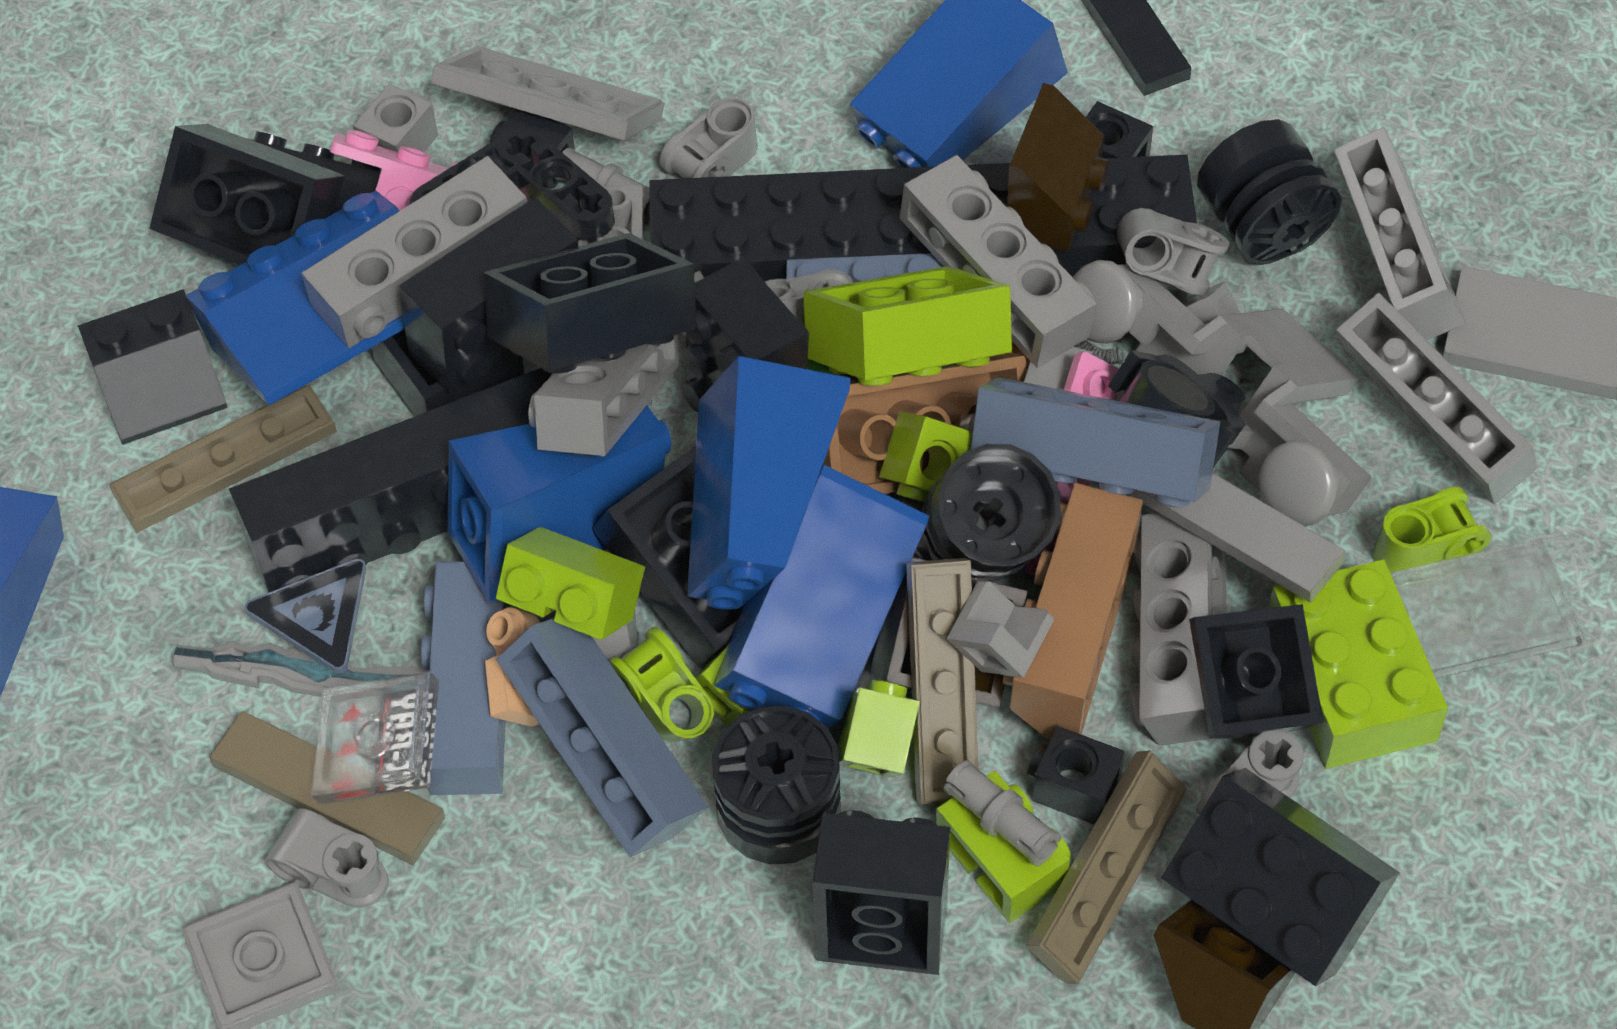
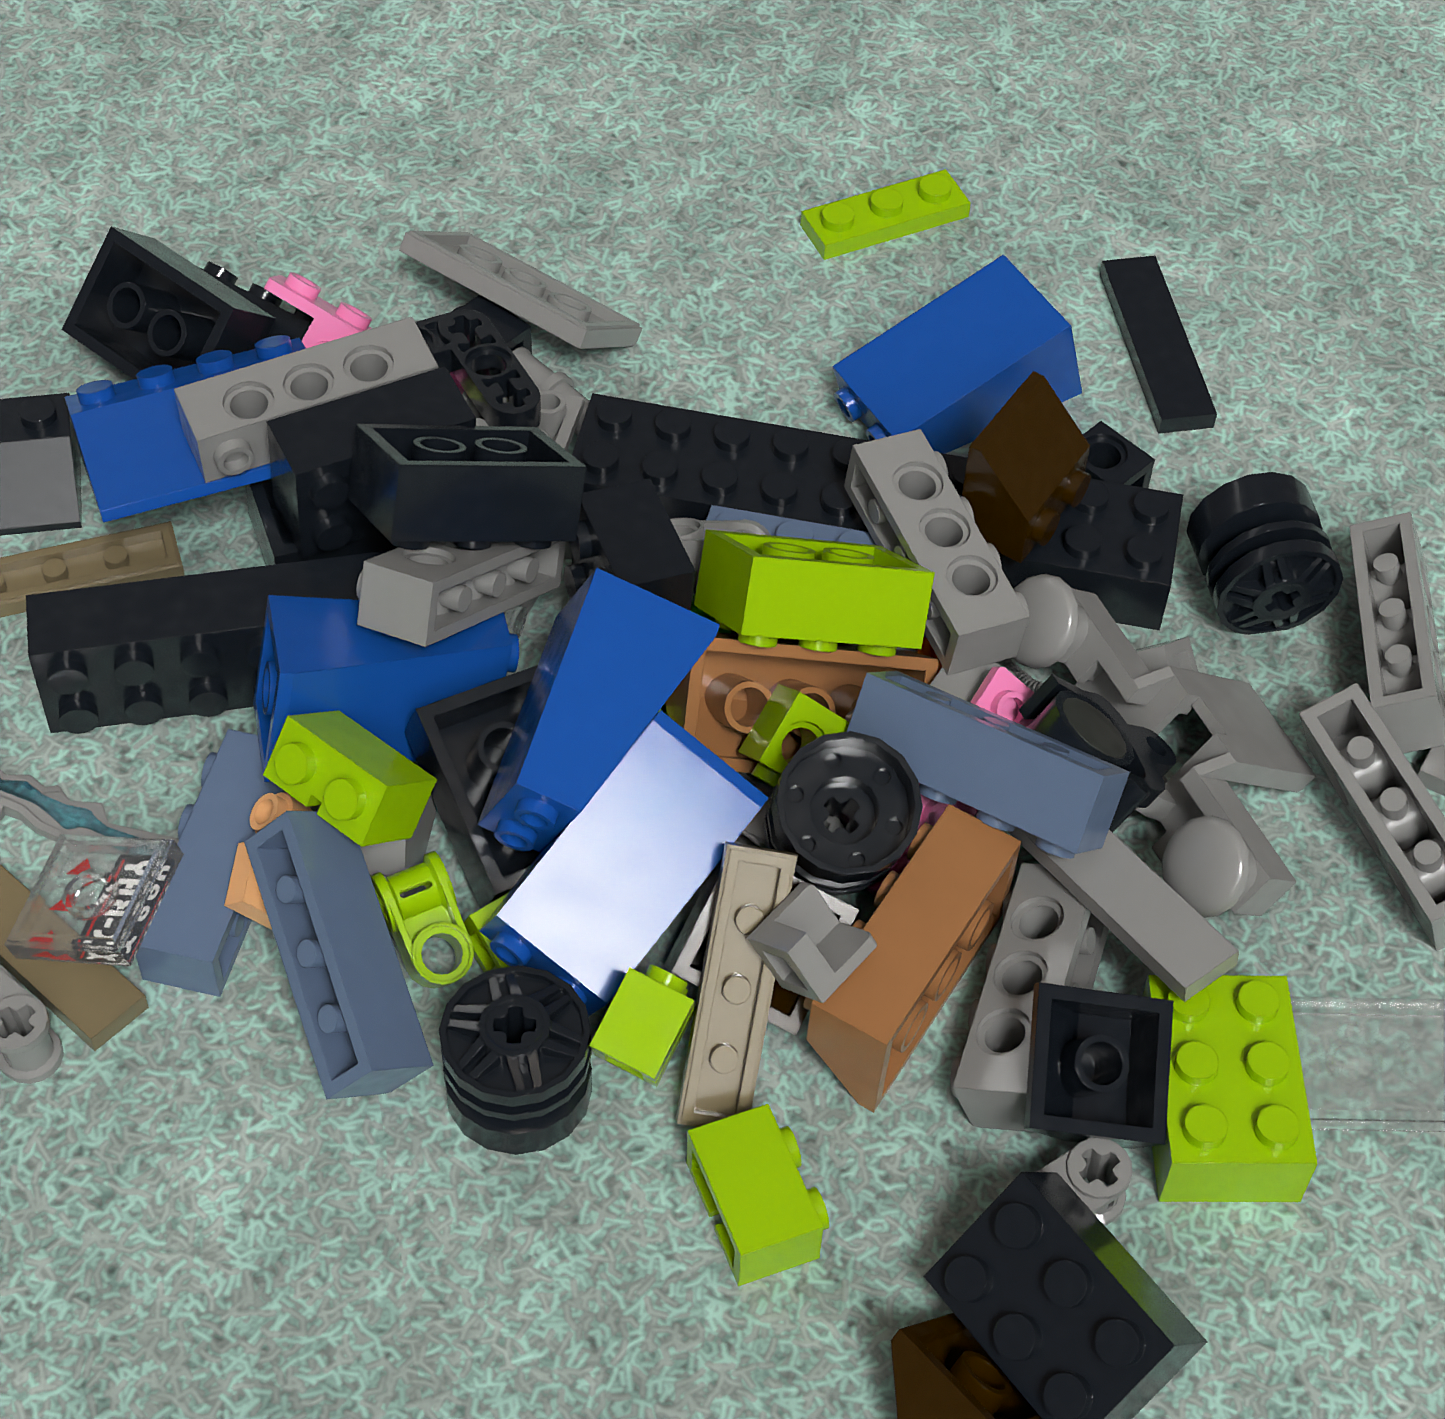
camera: 10 degrees right, 5 degrees down
black piece [244,558,366,673] -> none
light grey brick [353,83,438,152] -> none
light grey piece [660,97,758,178] -> none
black brick [812,810,950,975] -> none
light grey pin [943,760,1061,866] -> none
dark tan tile [1026,750,1187,984] -> none
black brick [1027,726,1125,825] -> none
light grey piece [1116,208,1229,295] -> none
lime piece [1373,487,1492,578] -> none

